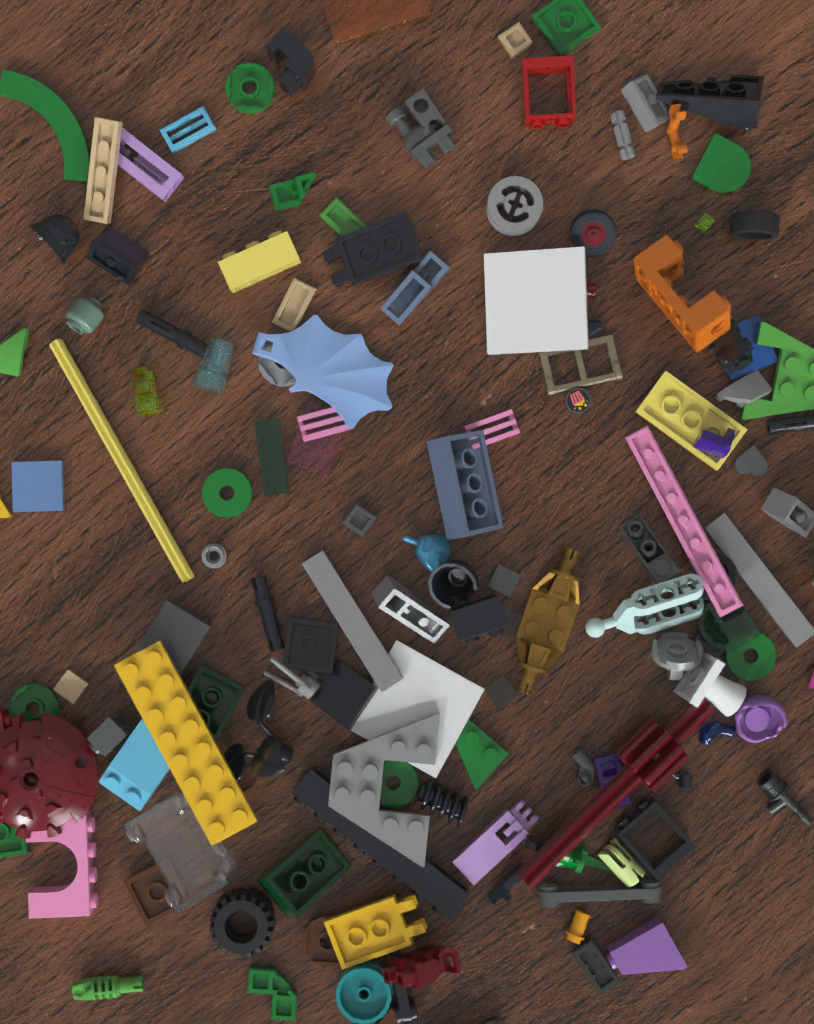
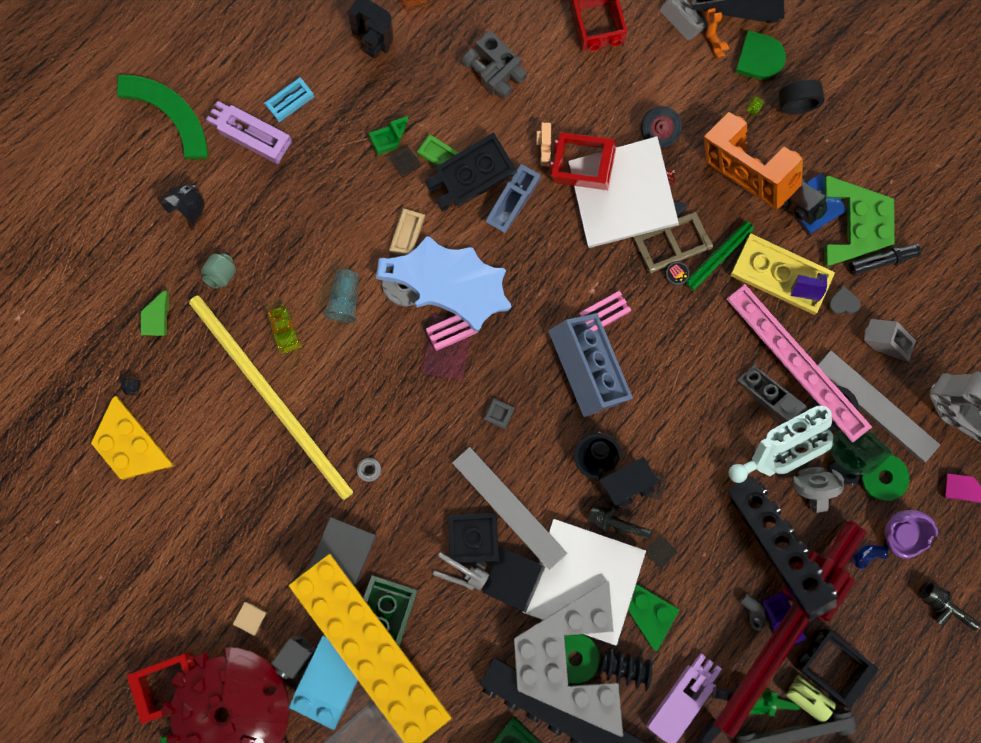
camera: 15 degrees left, 10 degrees down
green tile [9,683,60,721] -> none
medium blue tile [11,461,65,512] -> none
tan plate [84,117,123,224] -> none
black panel [86,227,149,285] -> none
black pin [136,309,210,358] -> none
green tile [202,468,253,518] -> none
light yellow brick [218,230,301,293] -> none
black plant [223,680,293,782] -> none
green tile [225,62,275,114] -> none
black pin [250,575,285,652] -> none
clear green tile [254,418,290,496] -> none
light grey slope [371,575,450,643] -> none
dark azure piece [402,534,451,572] -> none
light grey wheel [486,176,543,236] -> none
dark grey tile [488,564,521,597] -> none
pearl gold plate [515,547,582,696] -> none
light grey axle [610,110,635,161] -> none
black hand [672,772,692,789] -> none
white plant [673,651,746,717] -> none
light grey slope [715,370,772,408] -> none
none -> clear smoke tile [389,146,421,178]
none -> light nougat plate [536,123,551,166]
none -> red window [549,132,617,190]
none -> pearl dark grey piece [589,505,653,540]
none -> green axle [685,221,754,290]
none -> black brick [727,476,838,622]

